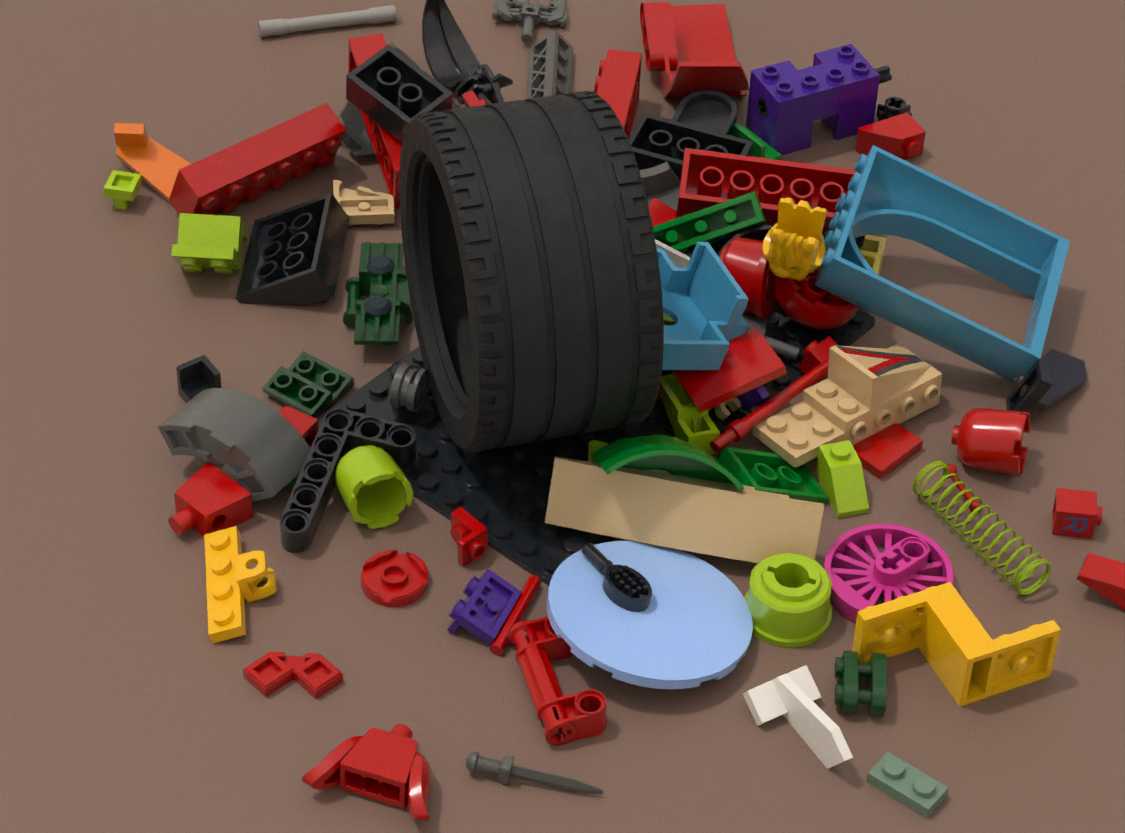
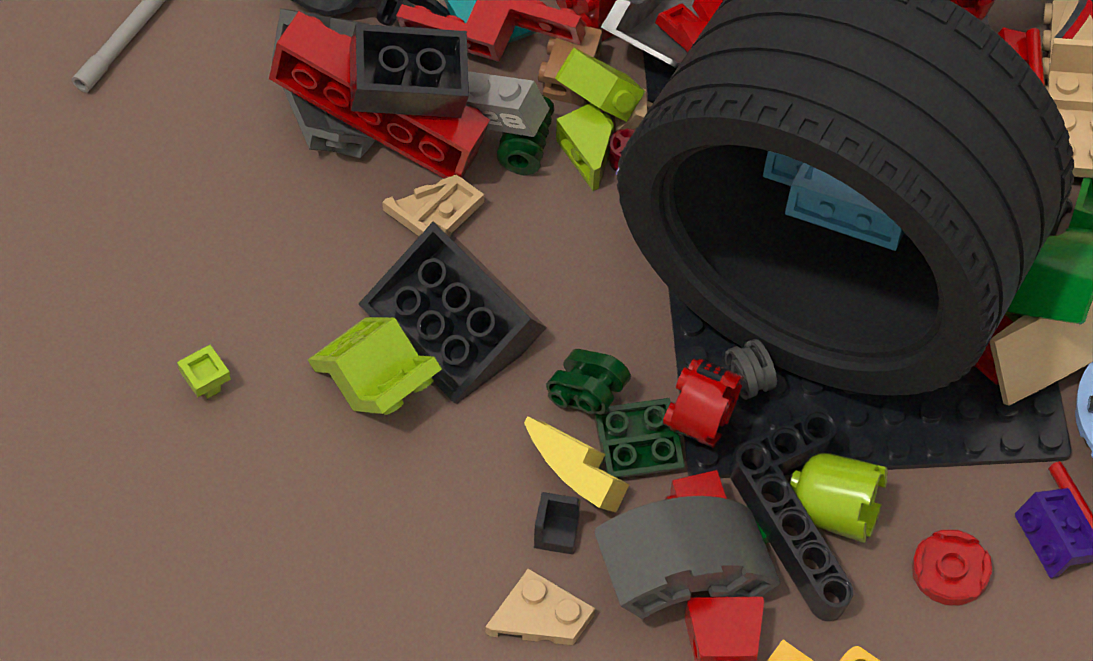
camera: 45 degrees left, 15 degrees up
orange piece [114,123,191,202] -> none
red brick [169,103,346,215] -> none
dark green piece [343,242,413,345] -> none
red bracket [450,507,488,567] -> none
none -> tan wing [485,569,595,646]
none -> light yellow slope [524,416,629,513]
none -> dark green brick [546,349,631,414]
none -> red brick [663,359,744,448]

